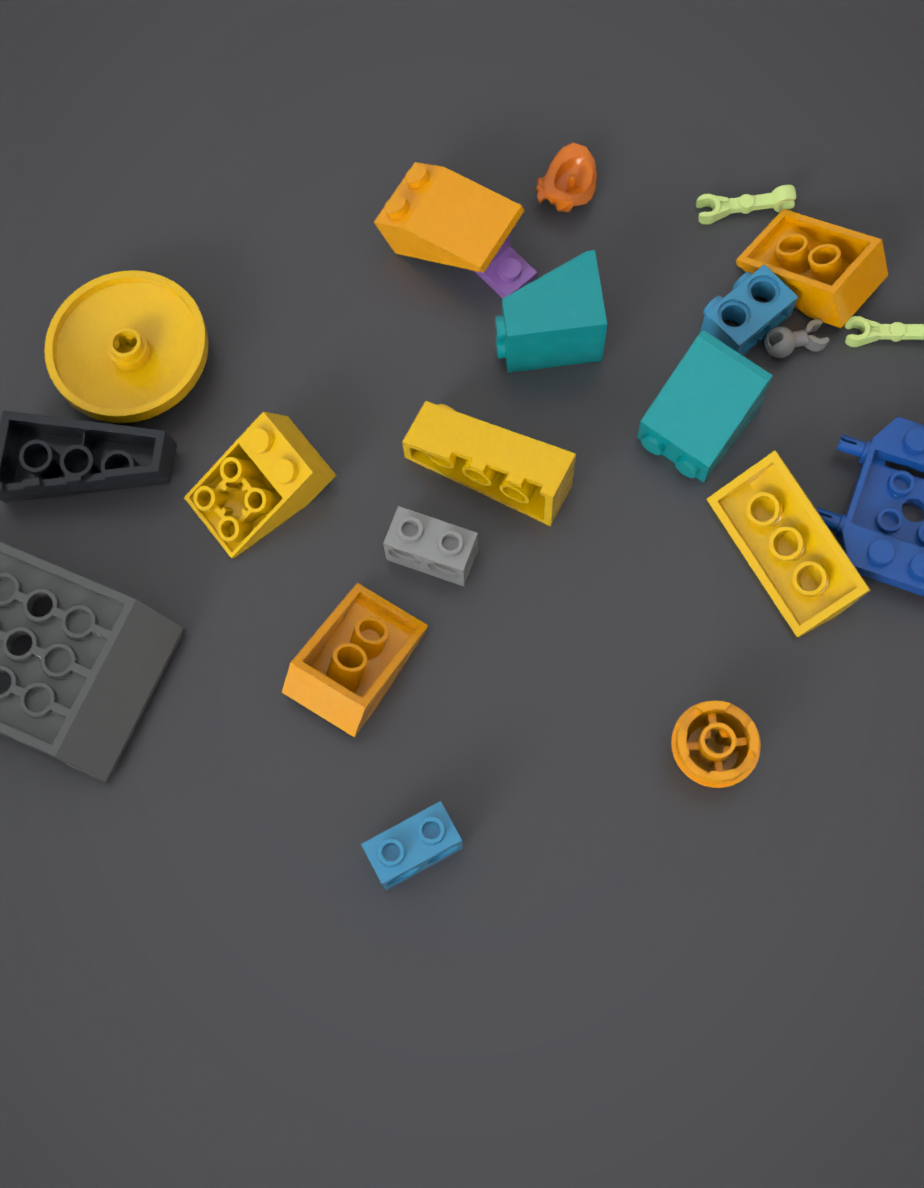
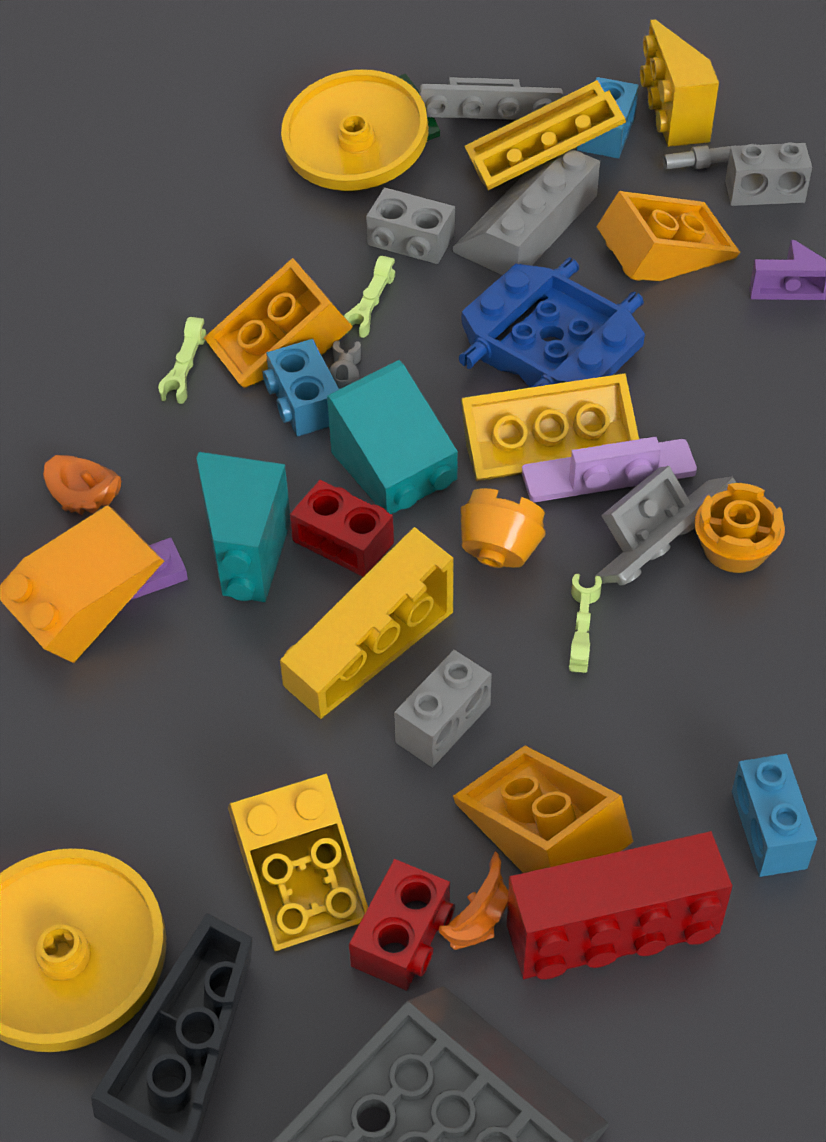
camera: 75 degrees left, 20 degrees down
none -> red brick [290,480,394,577]
none -> red brick [349,859,455,991]
none -> orange hat [439,851,508,950]
none -> light orange cone [460,488,546,568]
none -> red brick [507,831,733,979]
none -> lavender bracket [522,437,697,503]
none -> yellowish green piece [569,574,602,673]
none -> light grey bracket [595,466,736,585]

